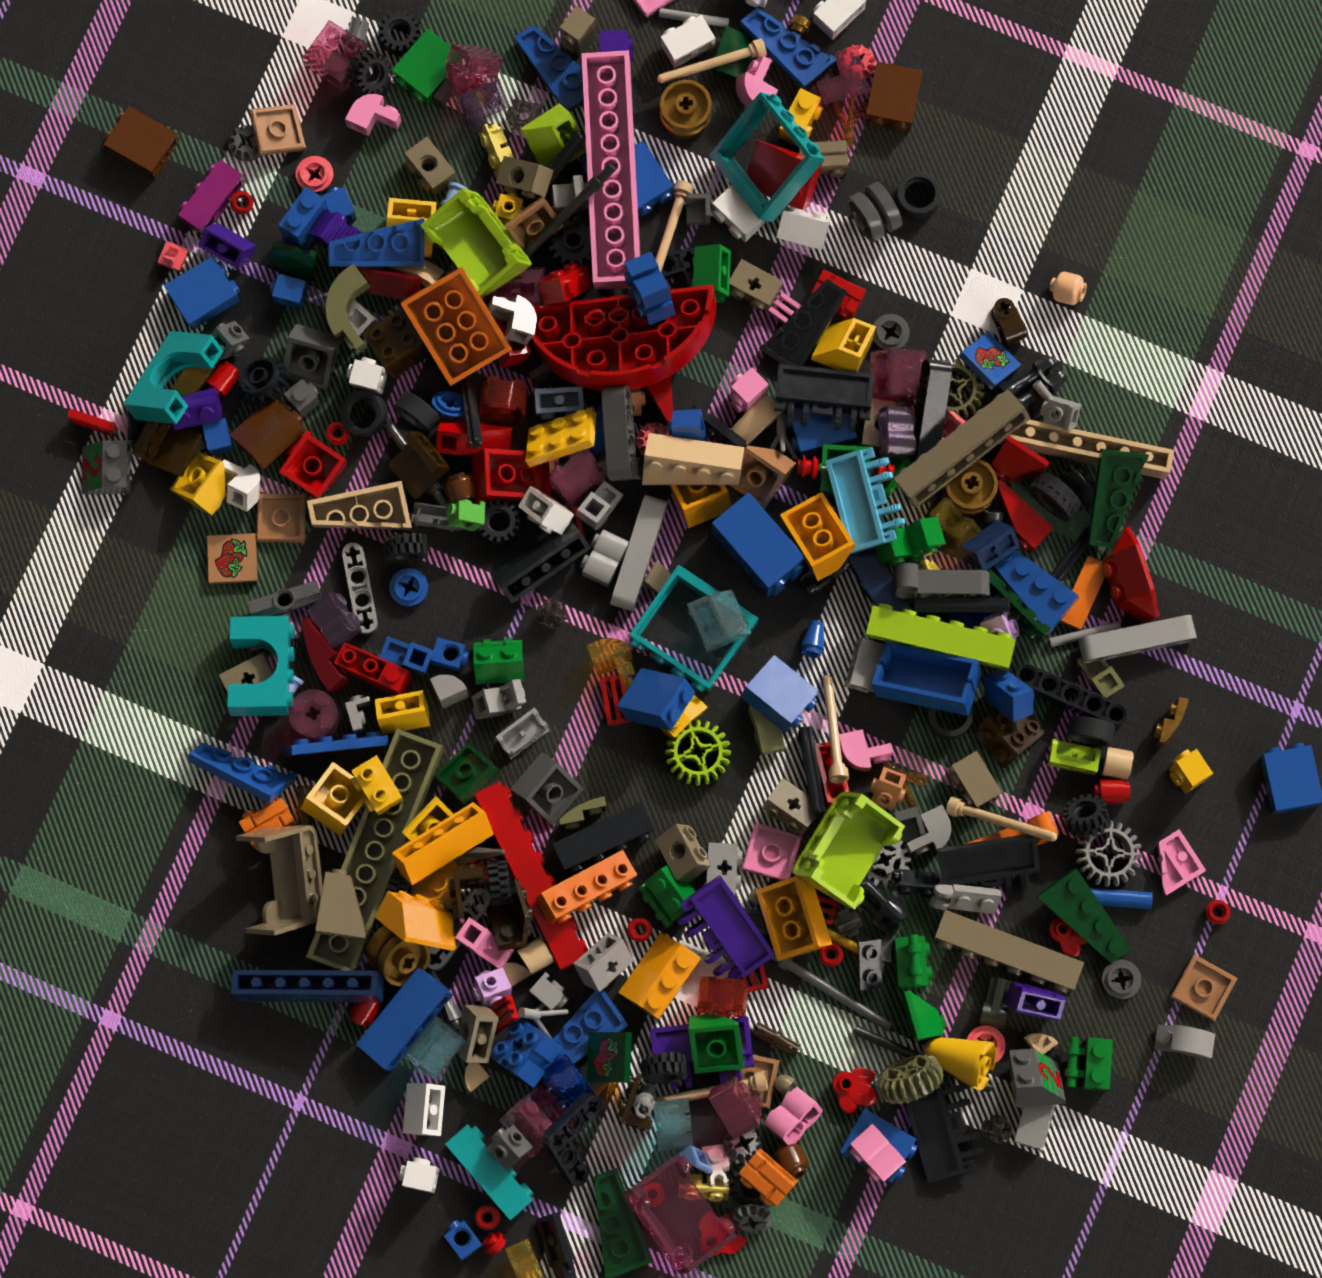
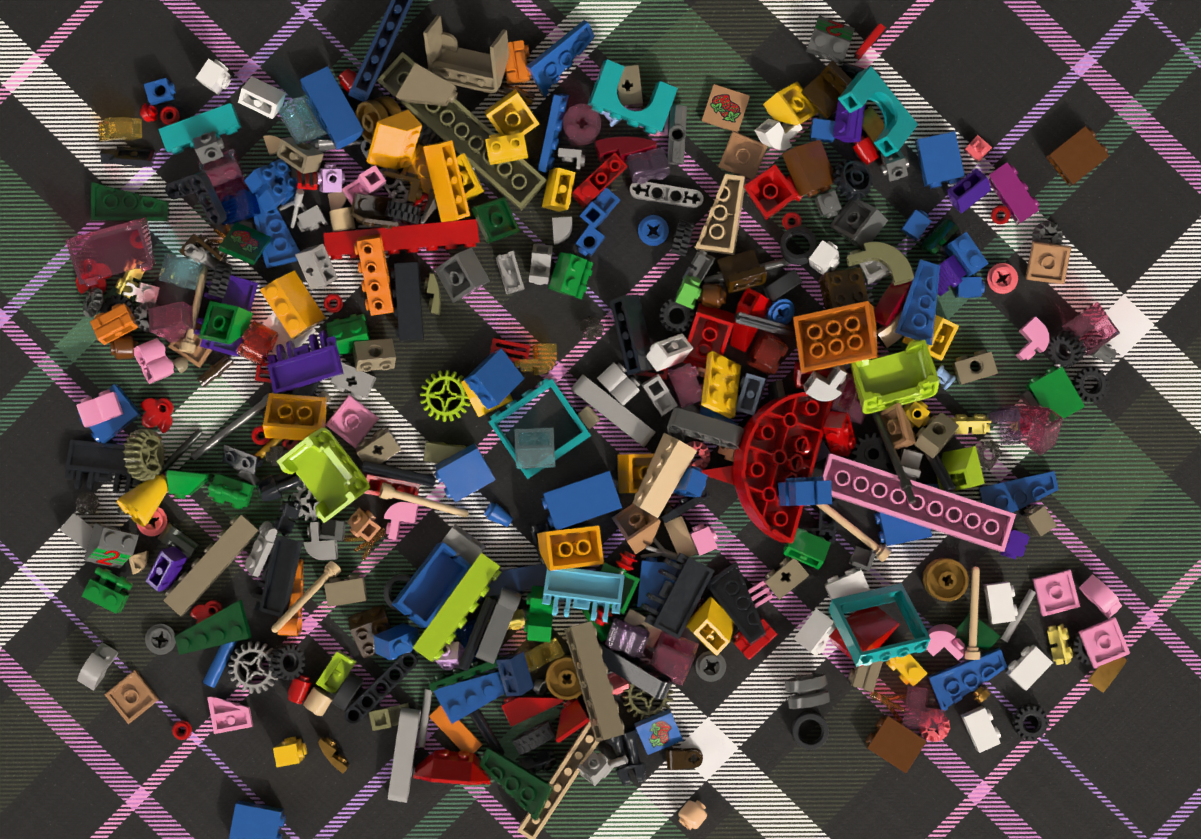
camera: 115 degrees right, 10 degrees up
medium blue slope [678,1145,712,1174] -> none

